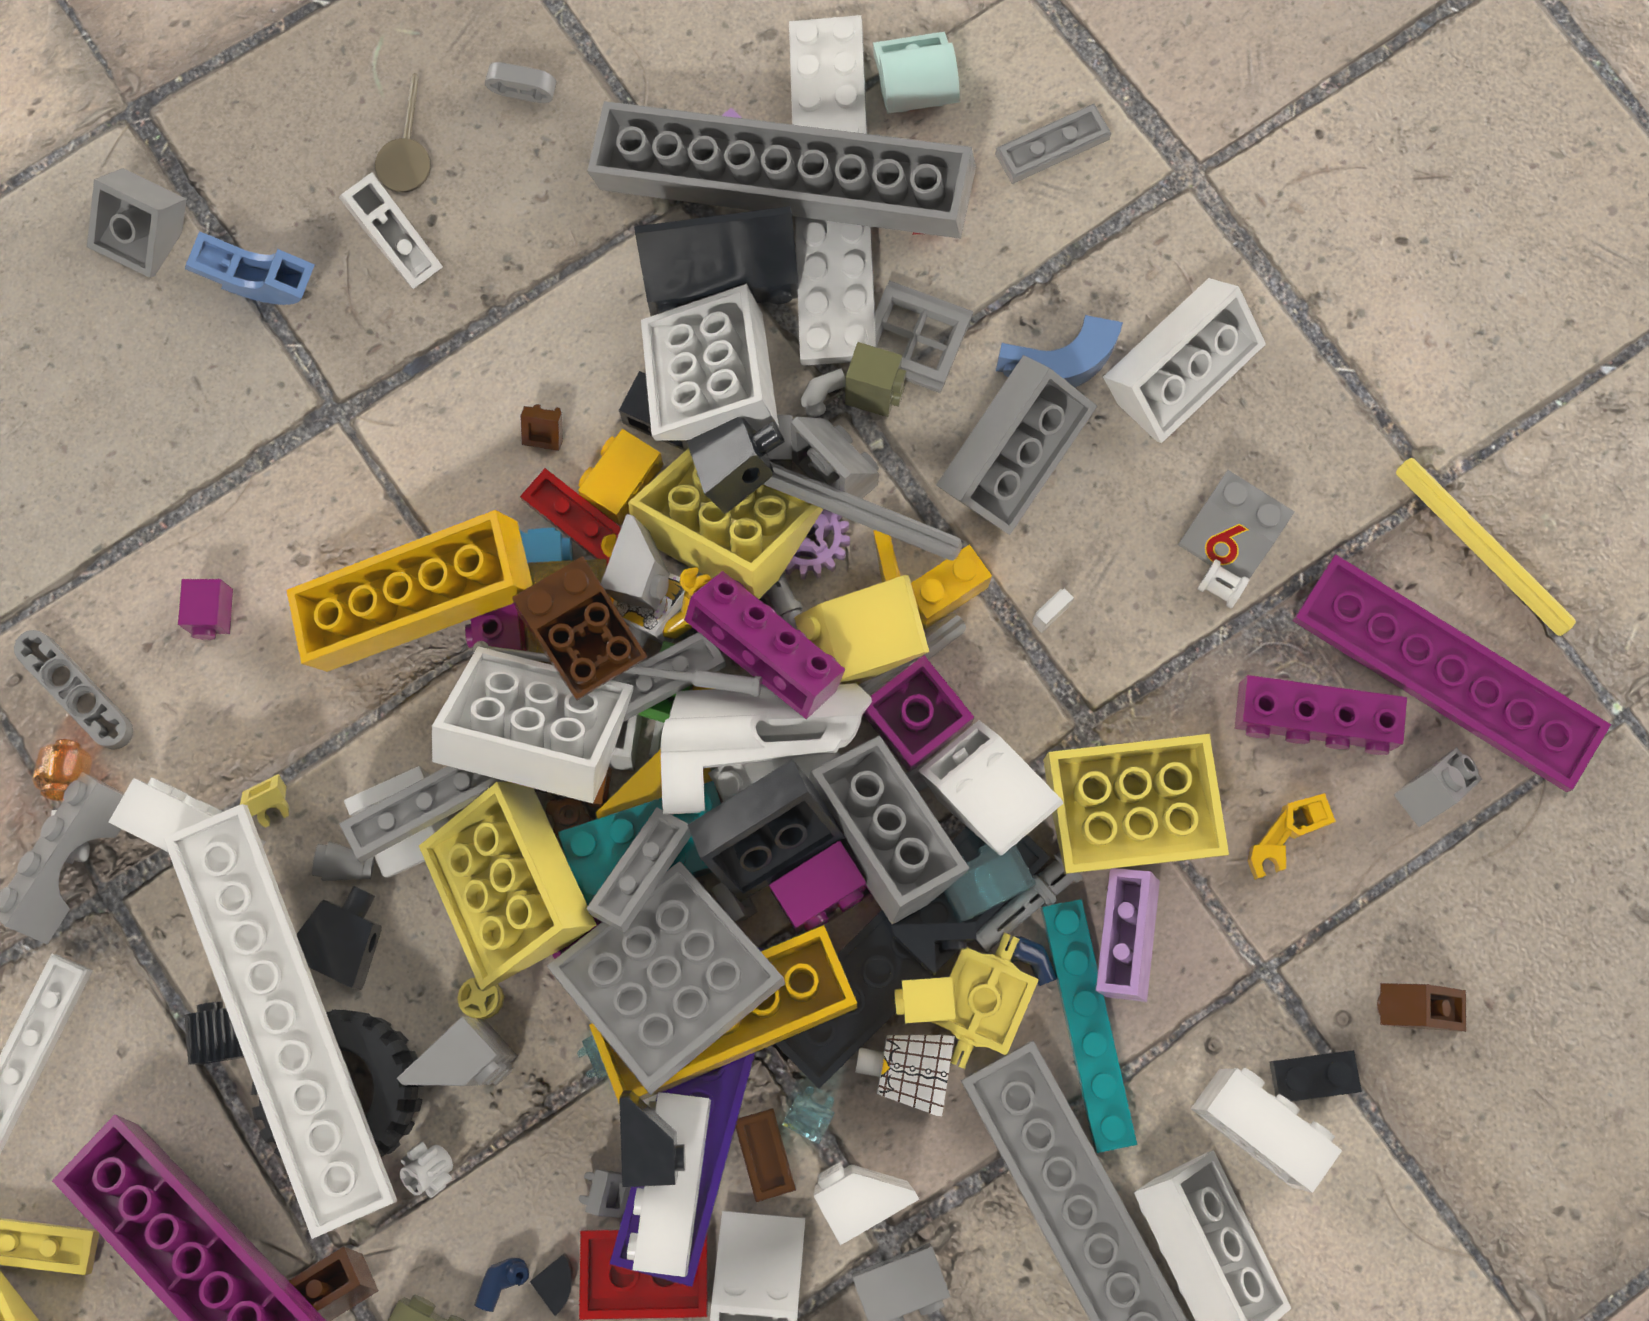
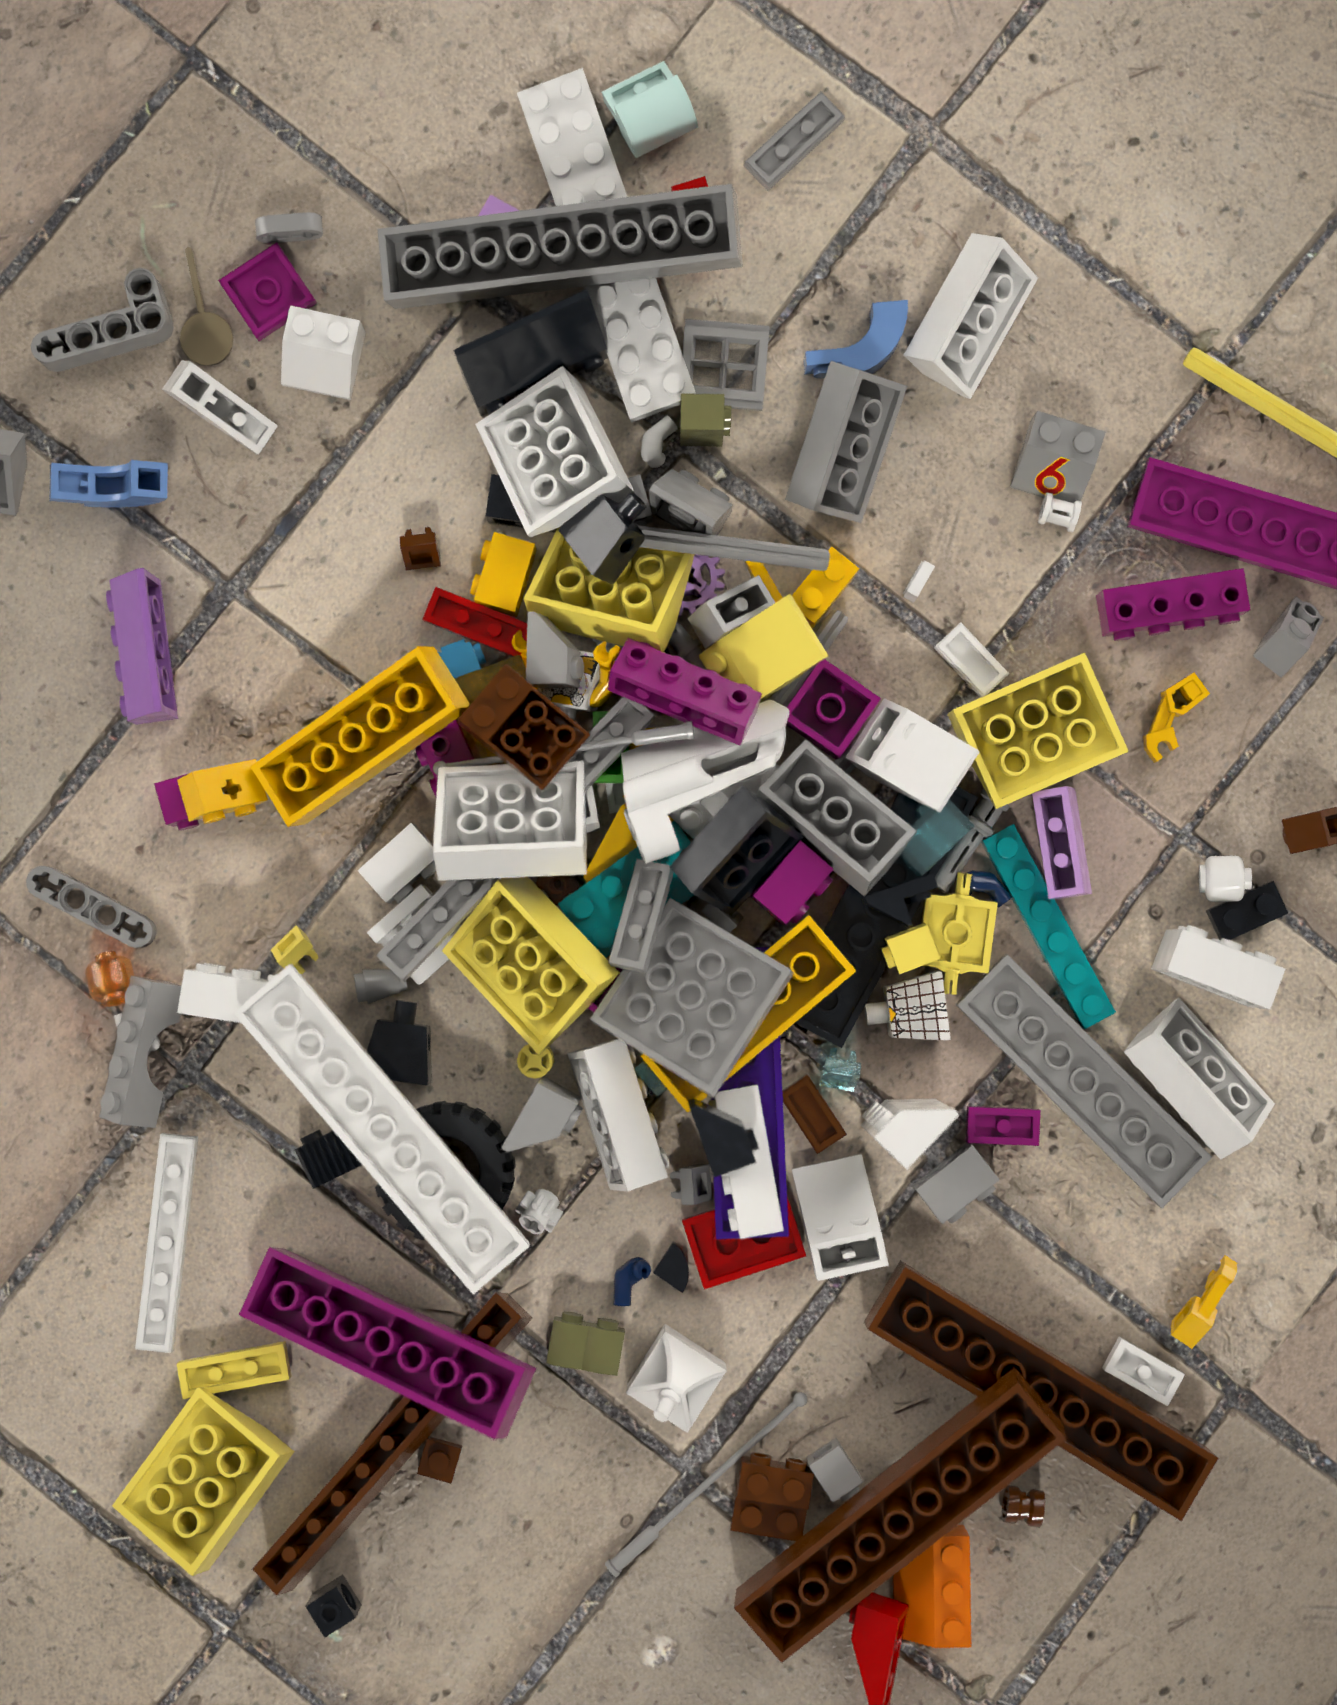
camera: 20 degrees left, 10 degrees up
none -> light grey beam [31,268,174,372]
none -> medium lavender slope [106,568,178,725]
none -> yellow brick [177,759,268,824]
none -> magenta tile [218,242,317,341]
none -> white slope [281,306,366,400]
none -> white brick [357,823,436,904]
none -> white slope [567,1039,669,1191]
none -> light grey brick [687,575,775,649]
none -> white tile [934,622,1009,698]
none -> magenta plate [966,1106,1040,1146]
none -> white head [1199,856,1252,902]

